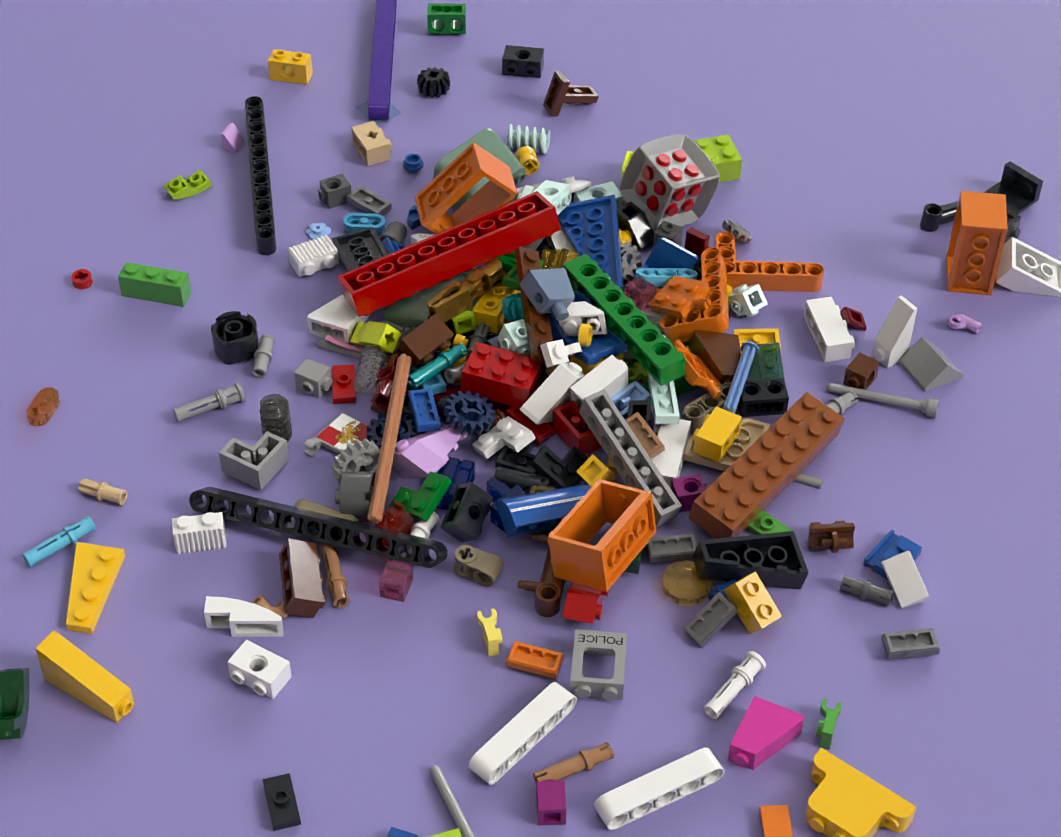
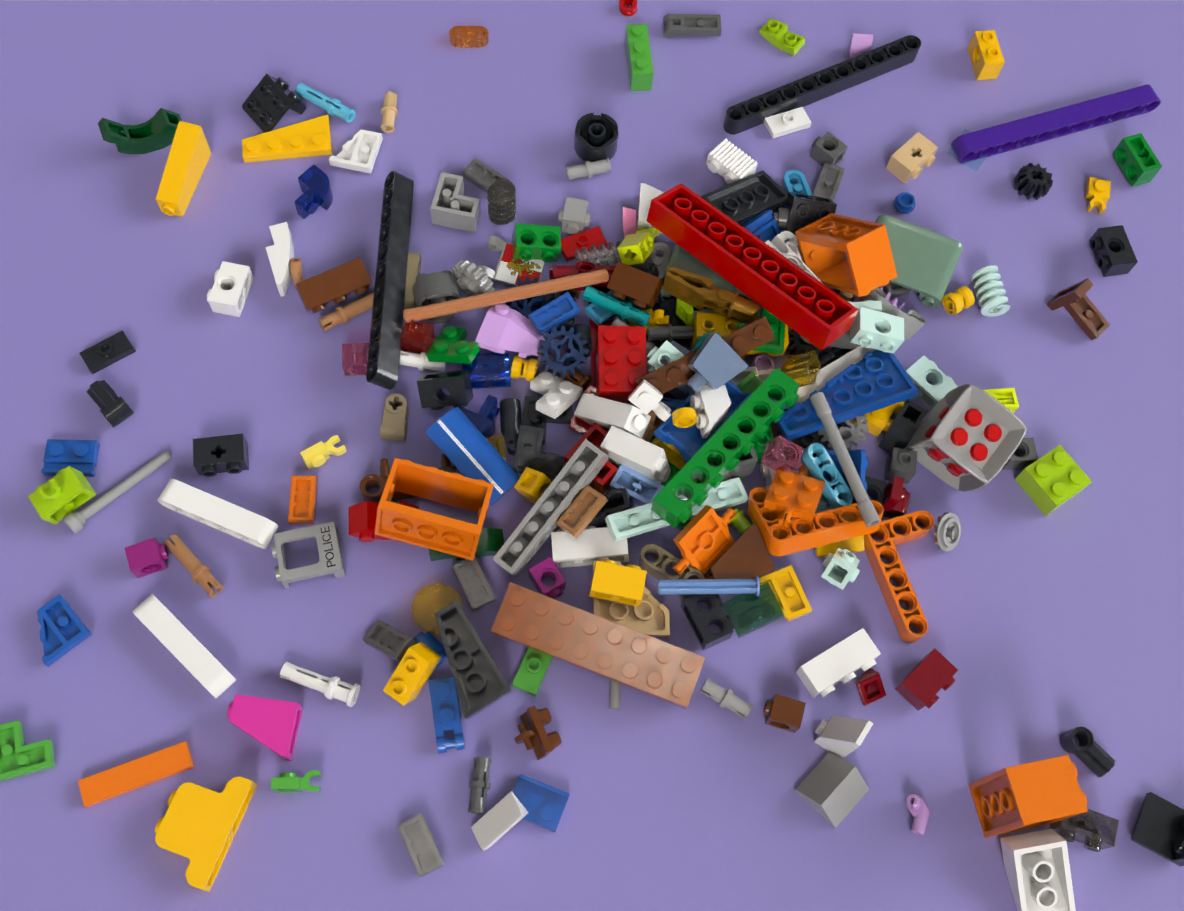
camera: 65 degrees right, 20 degrees up
white brick [172,512,227,554] -> none
light grey pin [173,382,246,422] -> none
light blue plant [306,223,331,240] -> none
white dish [562,176,591,193] -> none
light grey piece [827,383,939,418] -> none
none -> black piece [87,380,134,428]
none -> black brick [193,433,249,477]
none -> black bracket [242,74,306,133]
none -> clear blue brick [294,164,333,219]
none -> white wing [329,129,383,174]
none -> blue plate [428,676,465,754]
none -> flat silver plate [462,158,510,199]
none -> yellow wheel [510,355,538,382]
none -> green brick [512,223,561,262]
none -> dark grey plate [663,14,722,38]
none -> white plate [764,107,811,139]
none -> black bracket [785,192,837,236]
none -> light grey piece [810,392,880,527]
none -> dark red brick [895,648,958,711]
none -> yellow plate [1085,177,1111,215]

